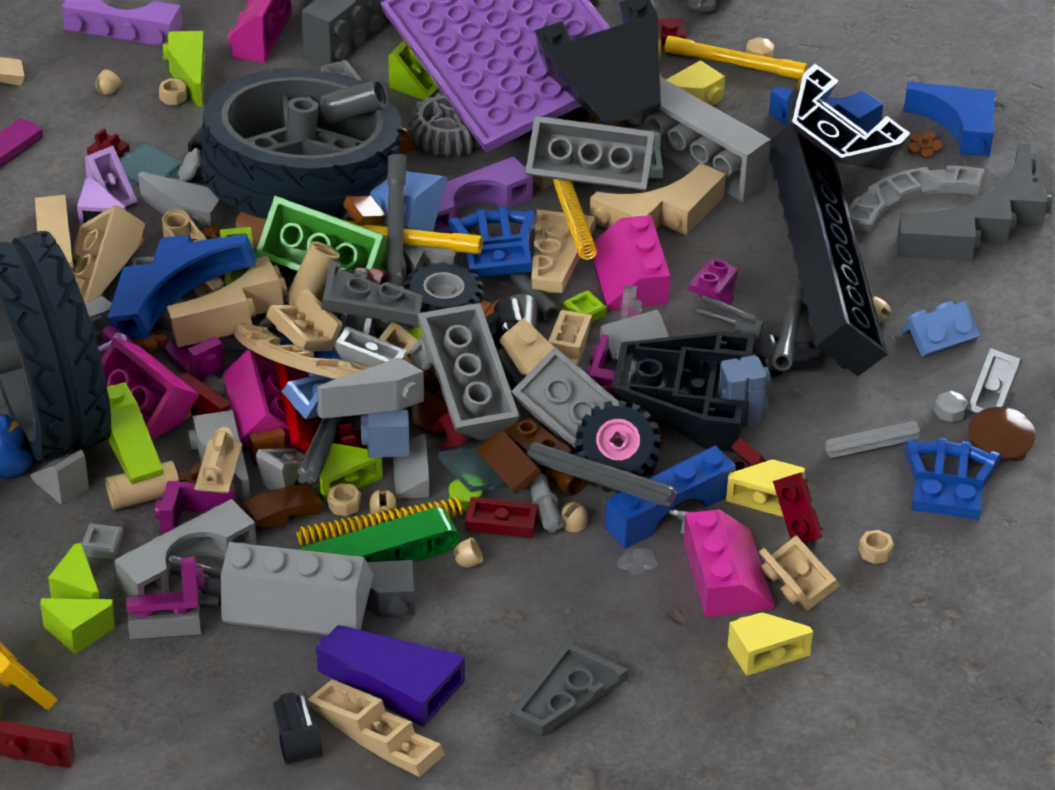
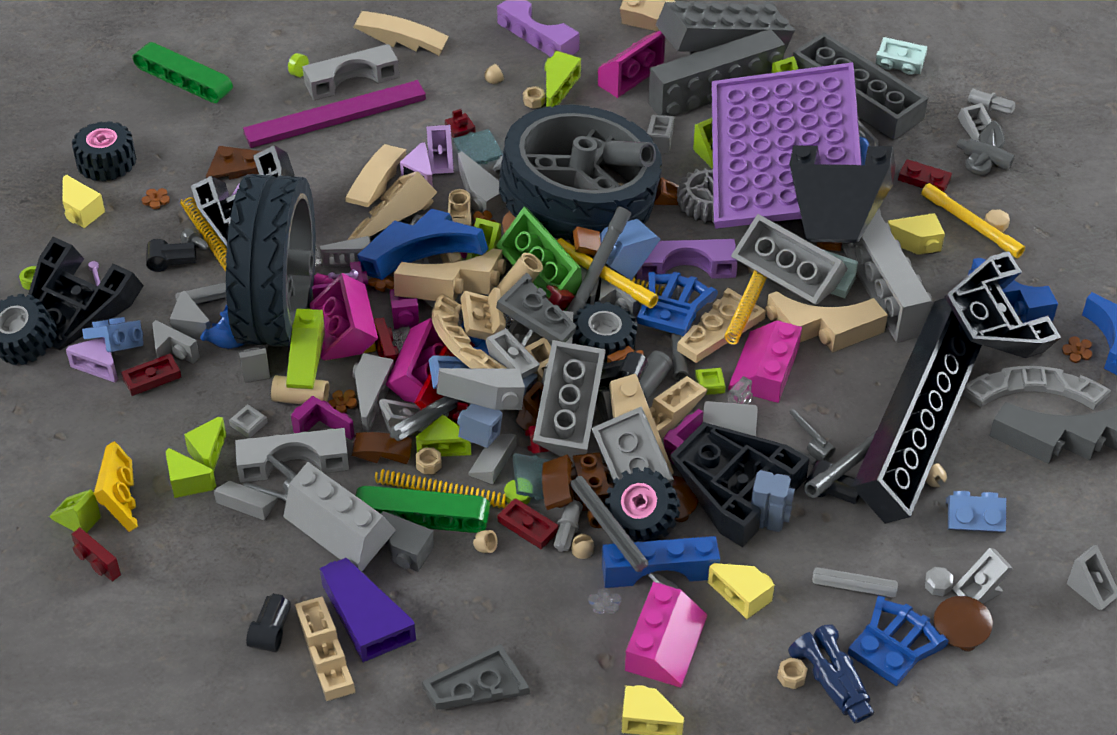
camera: 30 degrees right, 5 degrees up
magenta bracket [126,557,204,617] -> none
tan hinge [195,427,243,493] -> none
dark orange tile [250,428,286,466] -> none
tan hinge [369,490,397,519] -> none
magenta bracket [688,260,739,305] -> none
dark red tile [731,438,766,471] -> none
tan bracket [759,536,840,611] -> none
dark red hinge [773,472,823,543] -> none
none -> dark blue piece [788,624,874,724]

